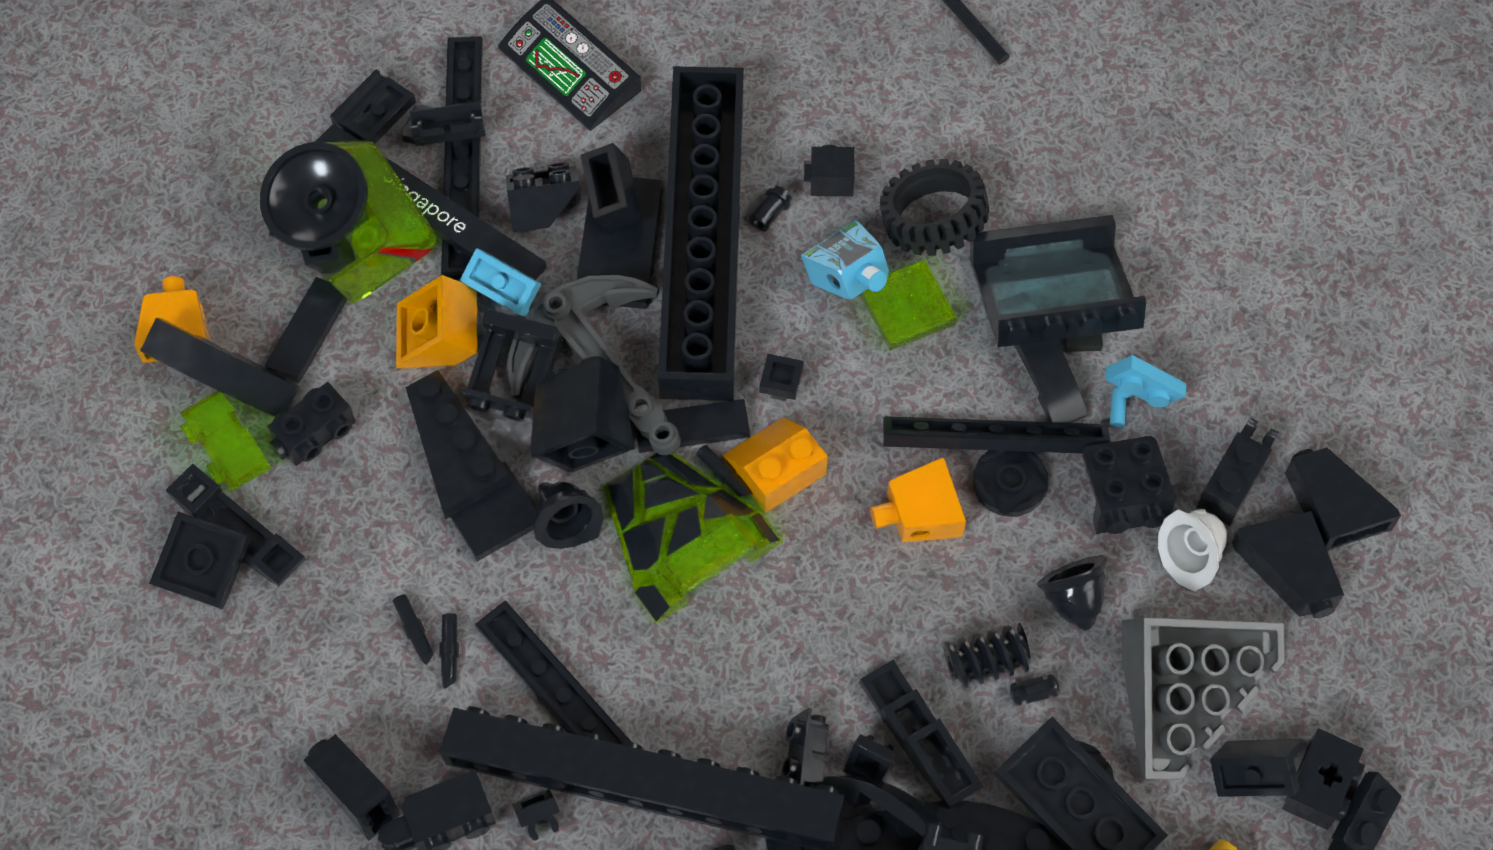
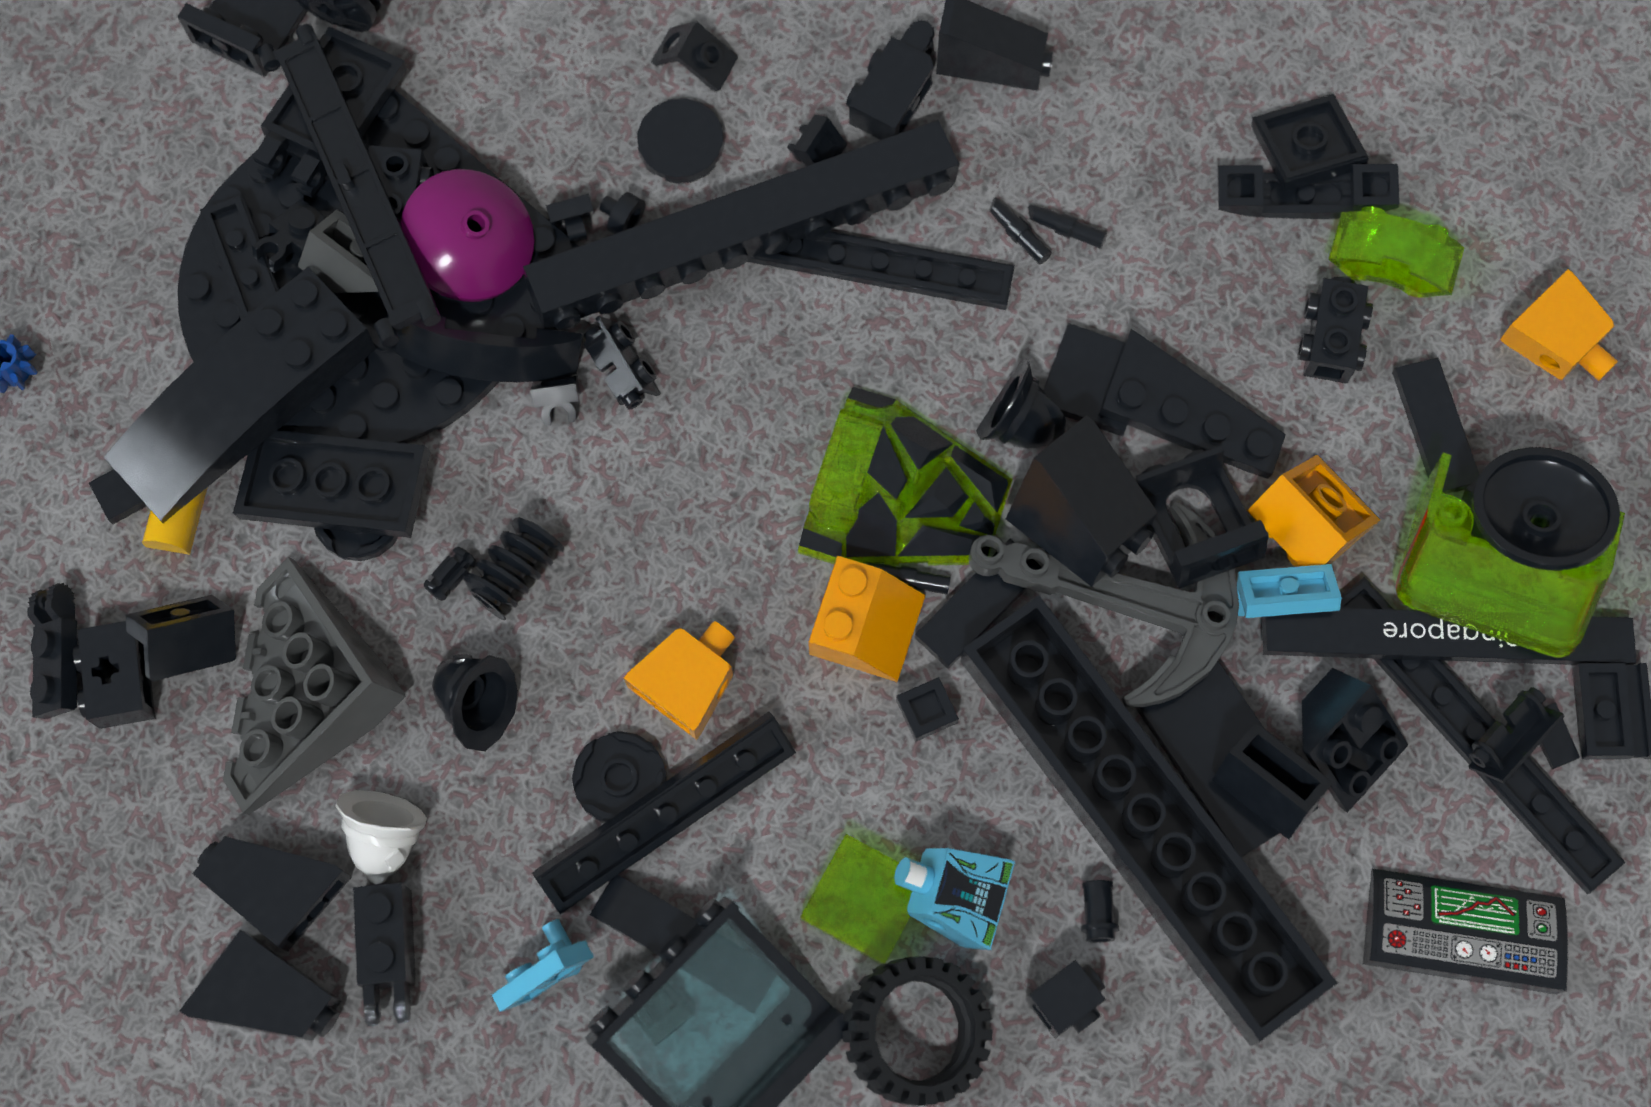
camera: 145 degrees right, 10 degrees up
black slope [140,318,300,417] -> none
black slope [859,660,983,809] -> none
black bracket [1082,436,1176,534] -> none

